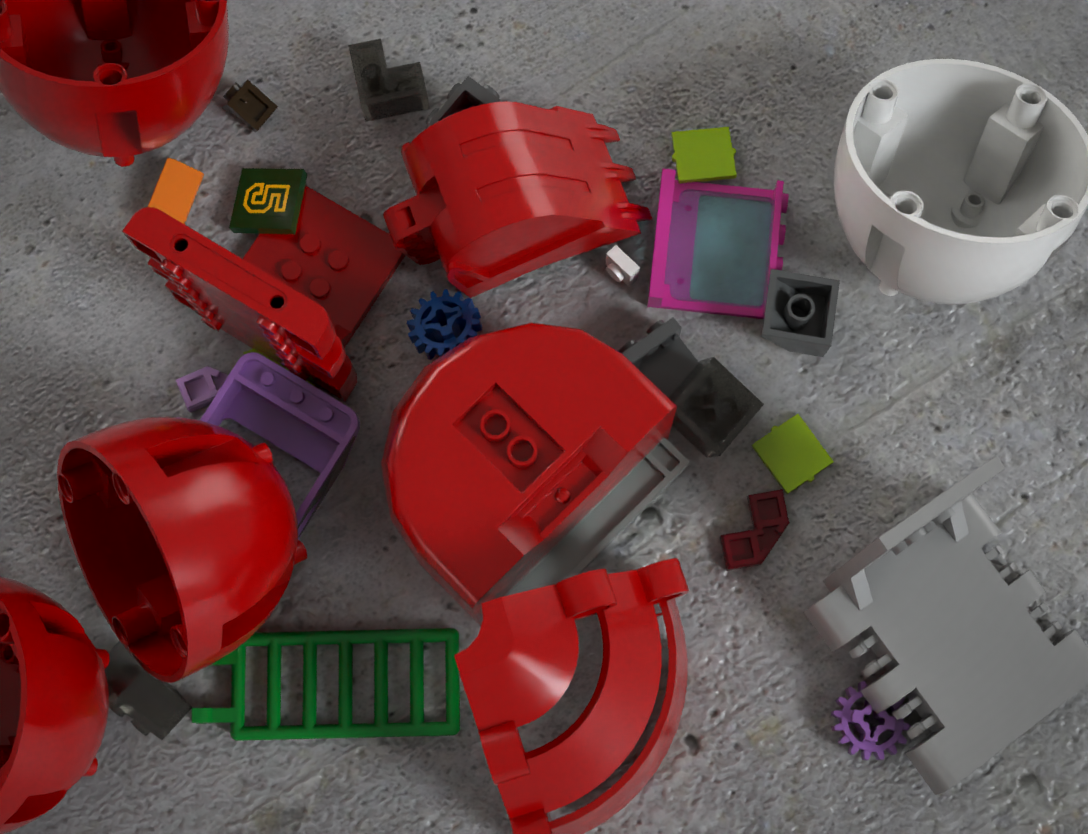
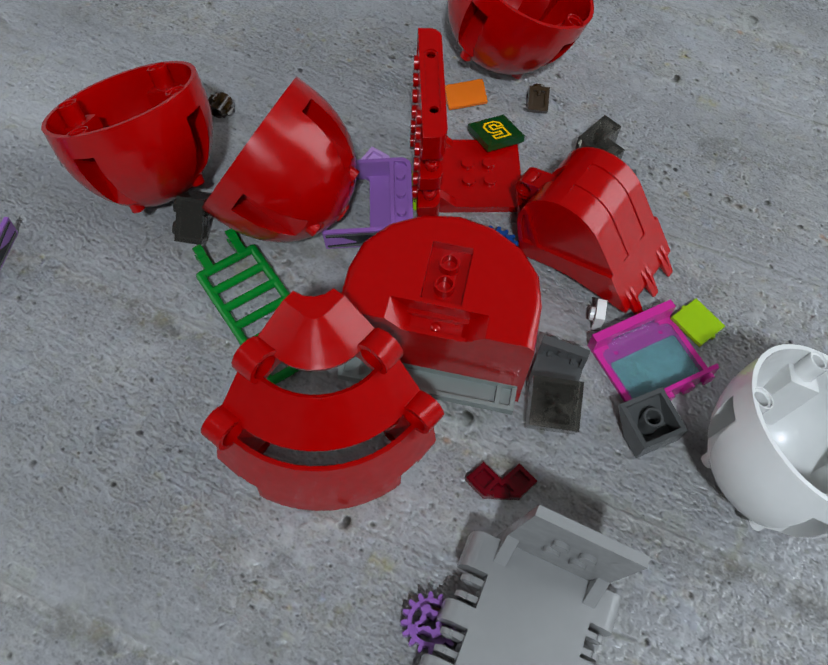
camera: 50 degrees right, 15 degrees down
lime piece [751,414,834,494] -> none

